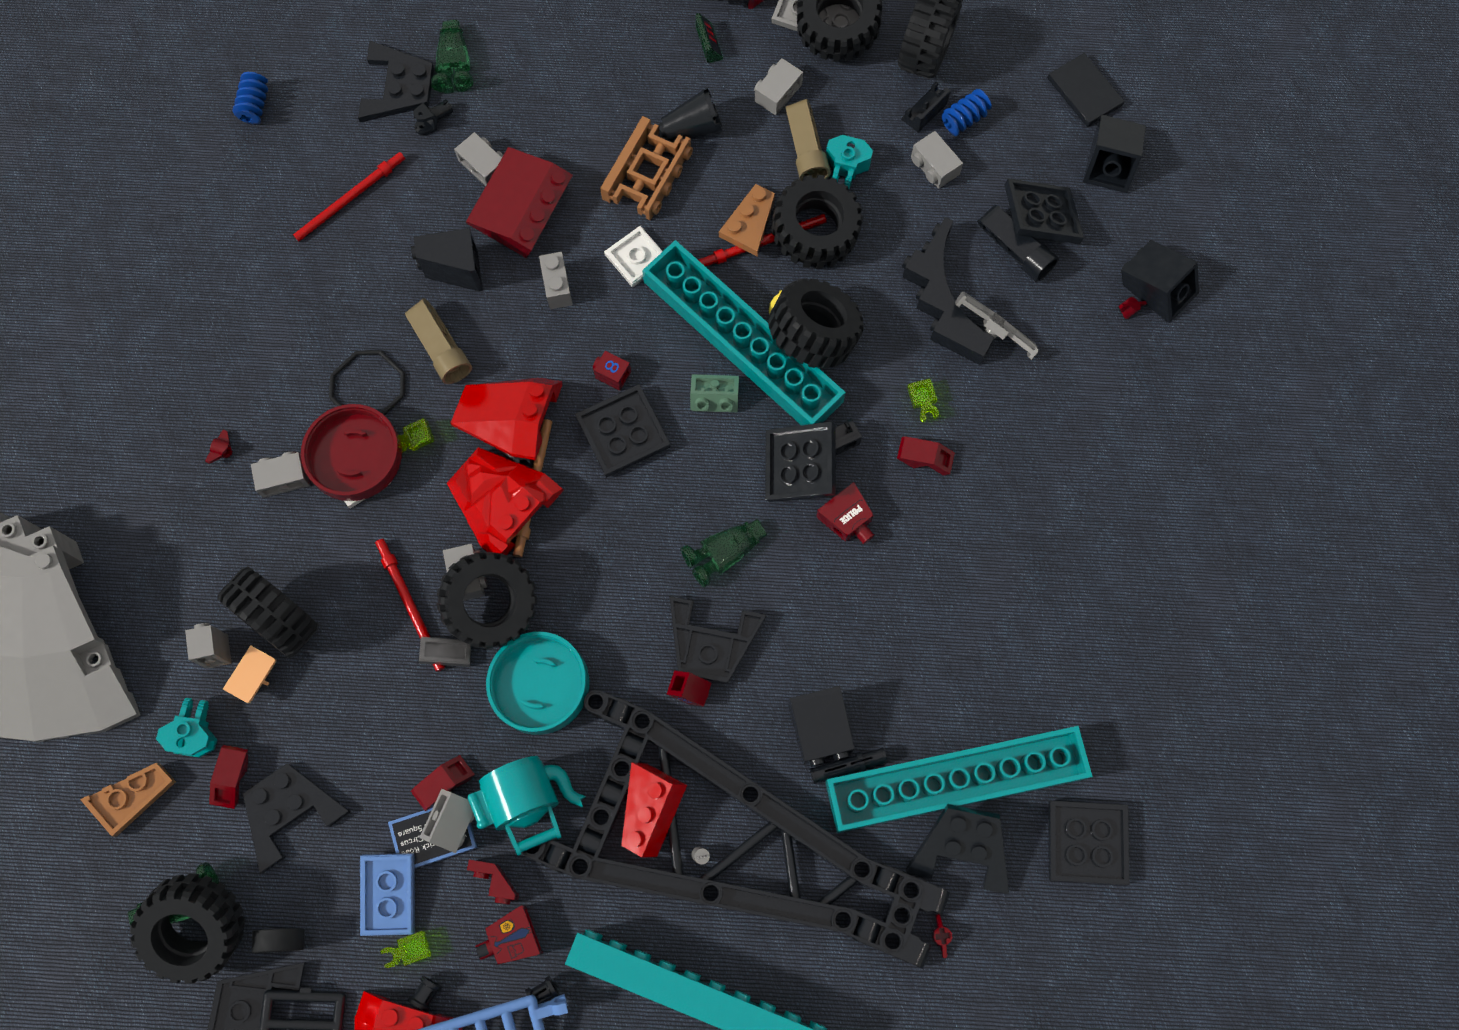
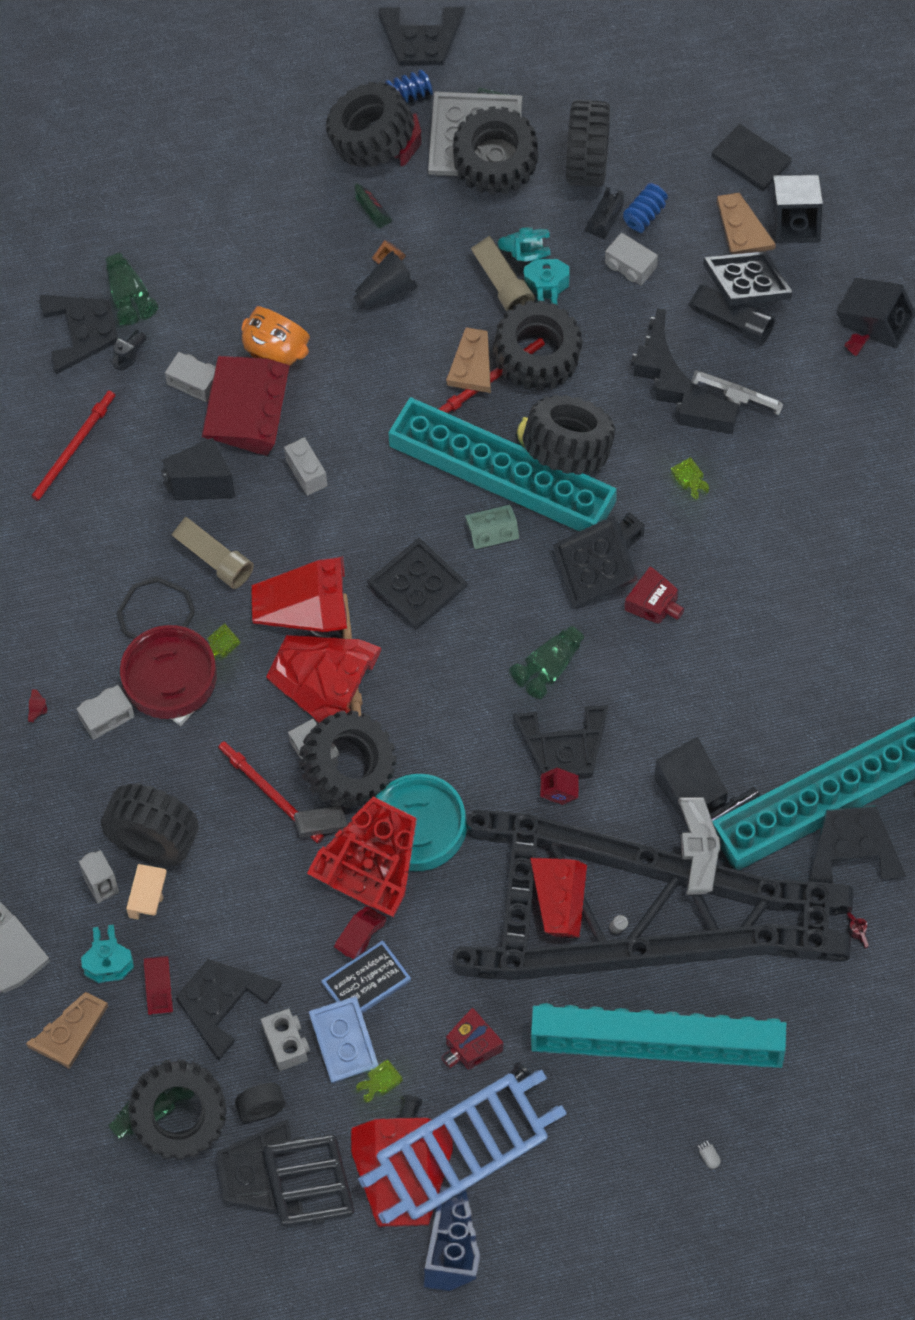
camera: 15 degrees left, 10 degrees down
light grey brick [419,789,475,853] -> none
dark red slope [467,860,519,905] -> none
teal piece [468,756,586,856] -> none
dark red brick [593,351,631,391] -> none
medium nougat fence [600,116,693,220] -> none
white tile [604,226,663,288] -> none
light grey brick [754,58,803,115] -> none
dark red slope [897,436,955,475] -> none
none -> orange piece [242,306,310,365]
none -> light grey brick [261,1009,310,1072]
none -> red wedge [307,797,417,917]
none -> dark orange slope [372,240,406,264]
none -> teal hinge [497,227,550,261]
none -> light grey plate [678,797,720,894]
none -> medium nougat wing [717,193,776,255]

